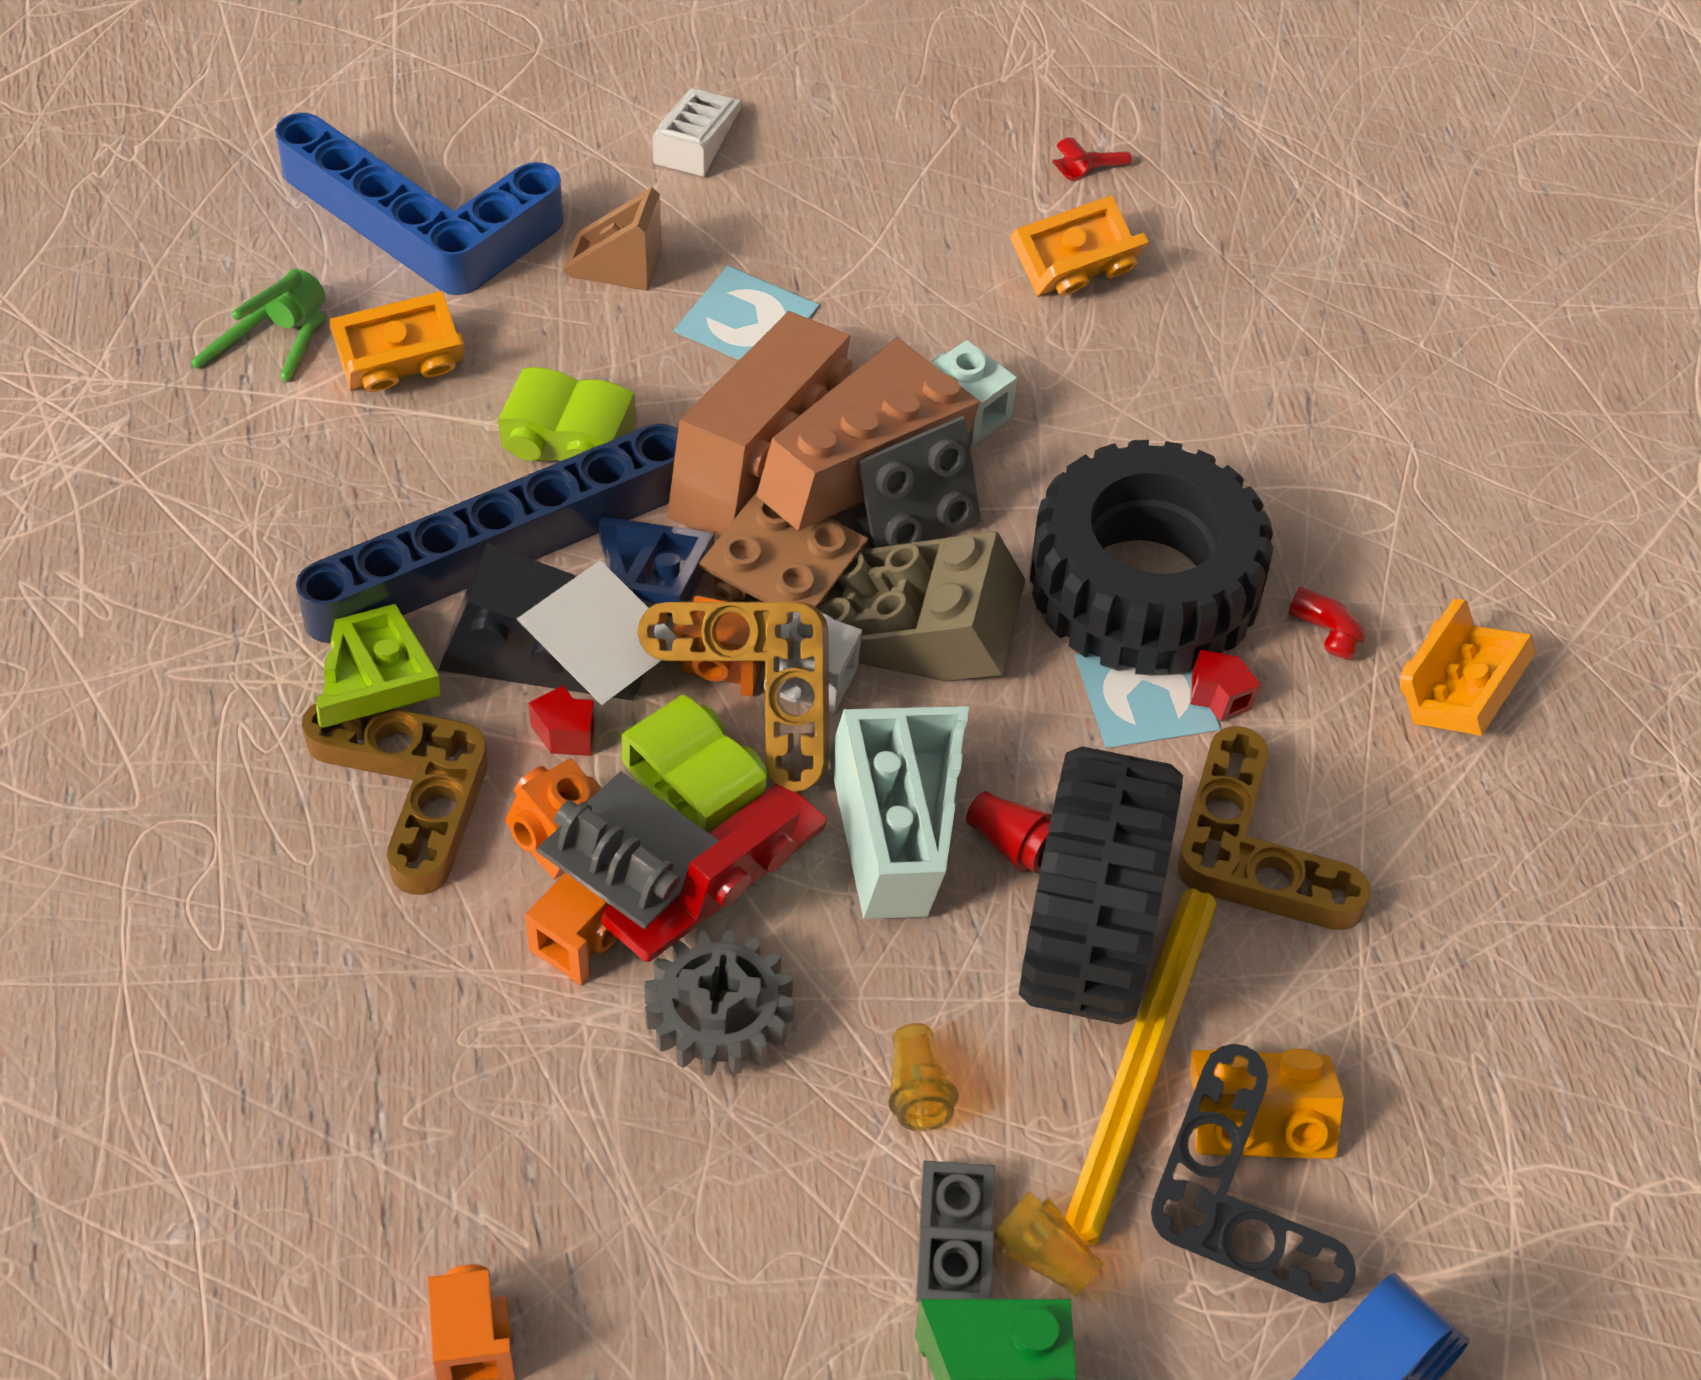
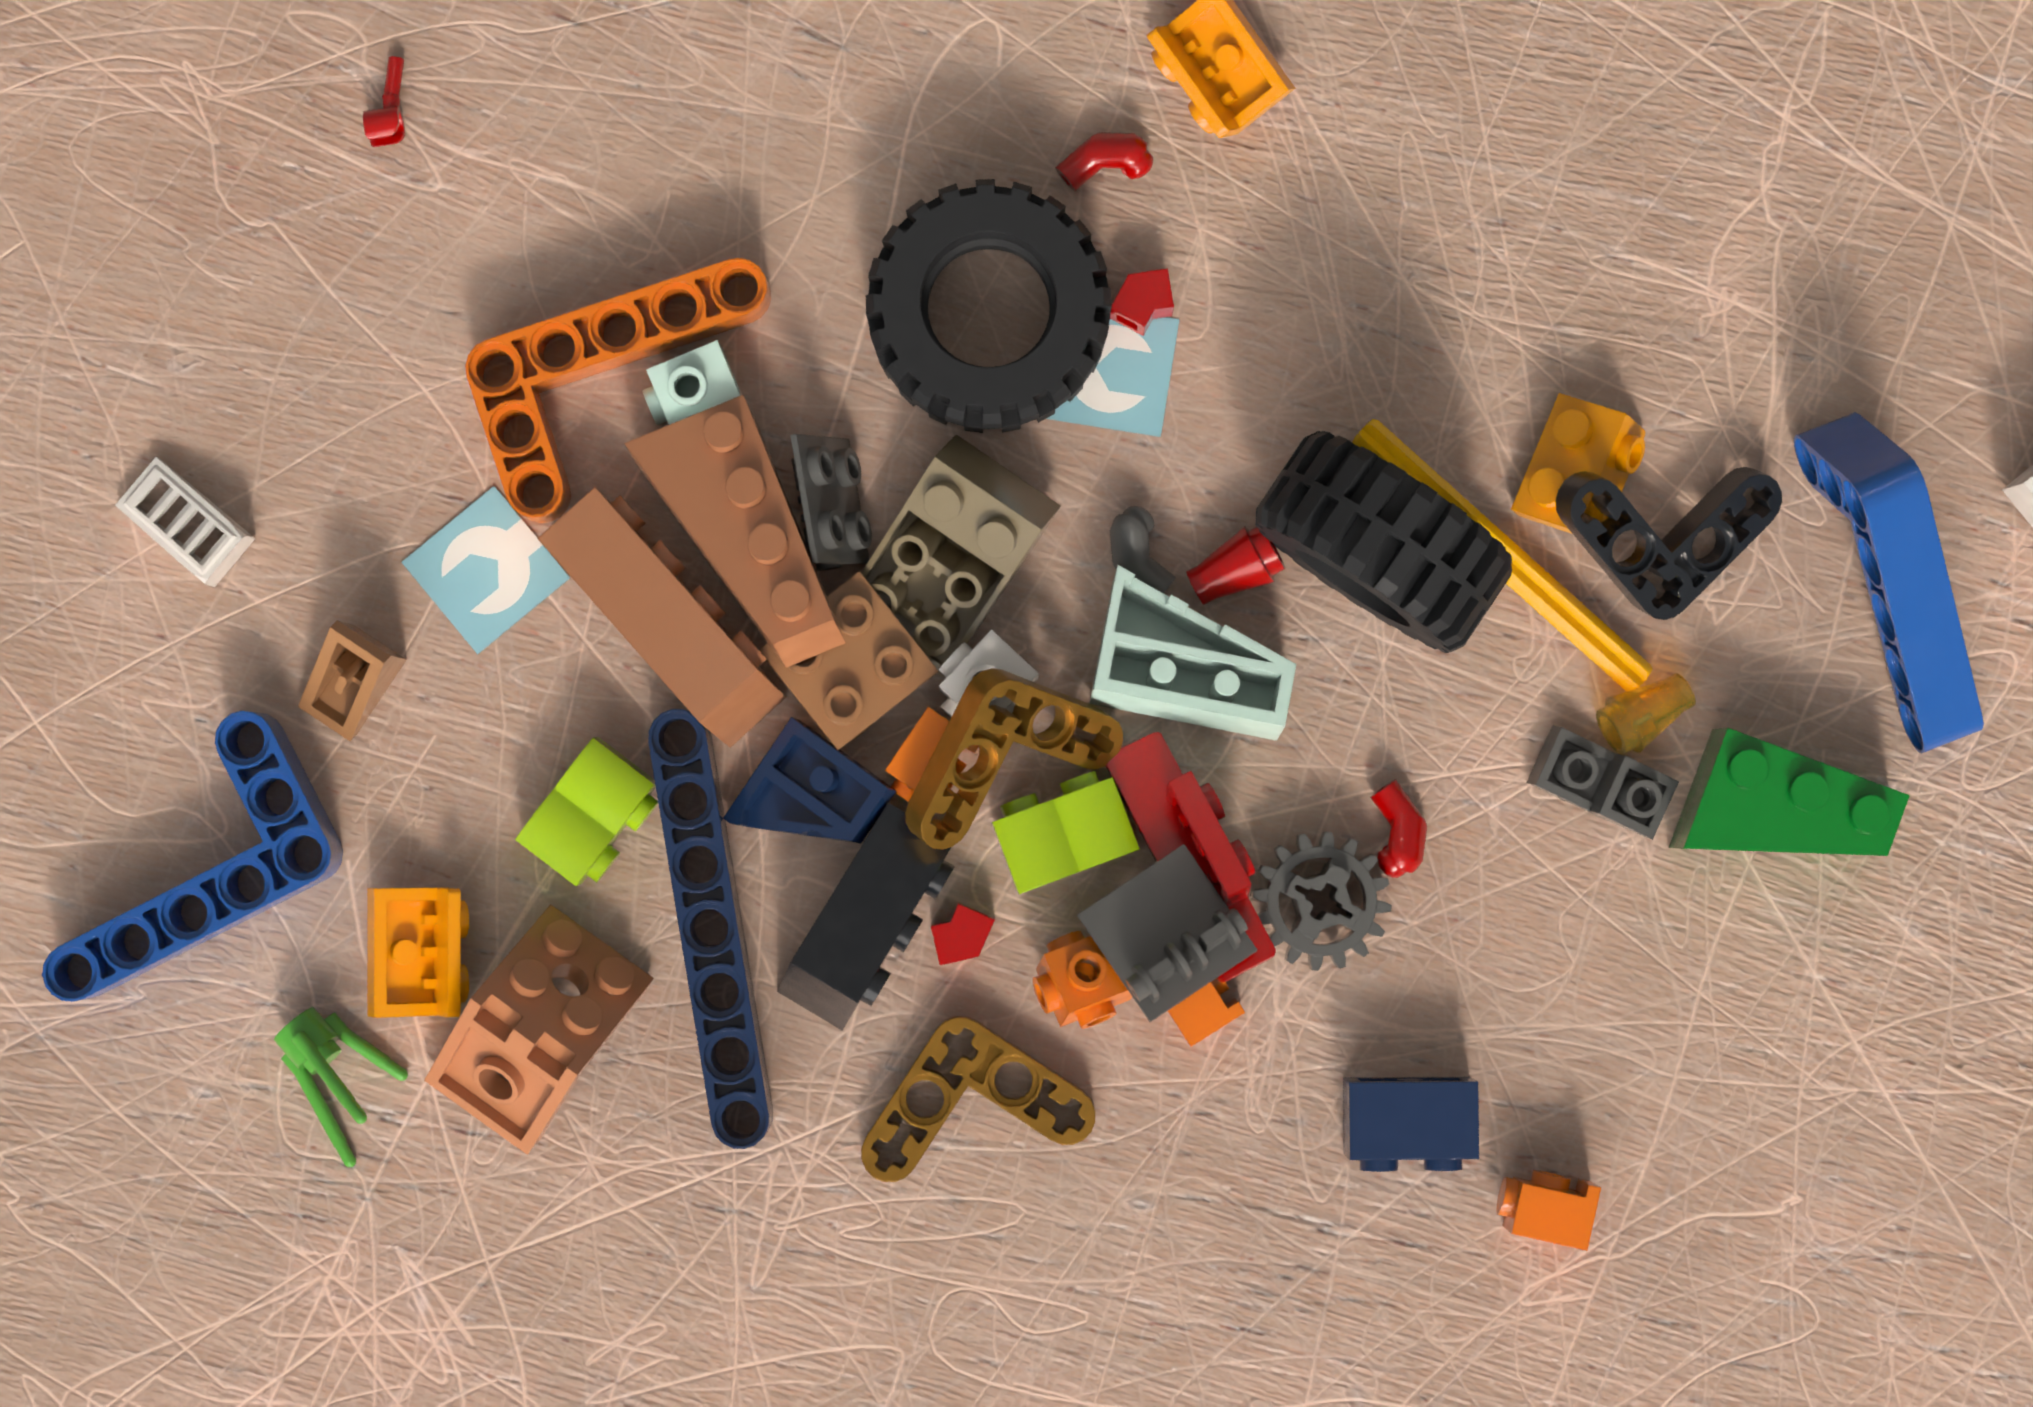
camera: 70 degrees left, 35 degrees up
lime wing [316,604,441,728] -> none
white sticker [517,560,678,705] -> none
clear yellow cone [888,1023,959,1132] -> none
light orange bracket [1010,195,1150,297] -> none
pearl gold beam [1178,726,1371,930] -> none
none -> nougat bracket [424,904,654,1155]
none -> orange beam [465,258,771,523]
none -> dark grey arm [1110,506,1176,593]
none -> dark blue brick [1343,1076,1479,1172]
none -> red arm [1370,779,1427,878]

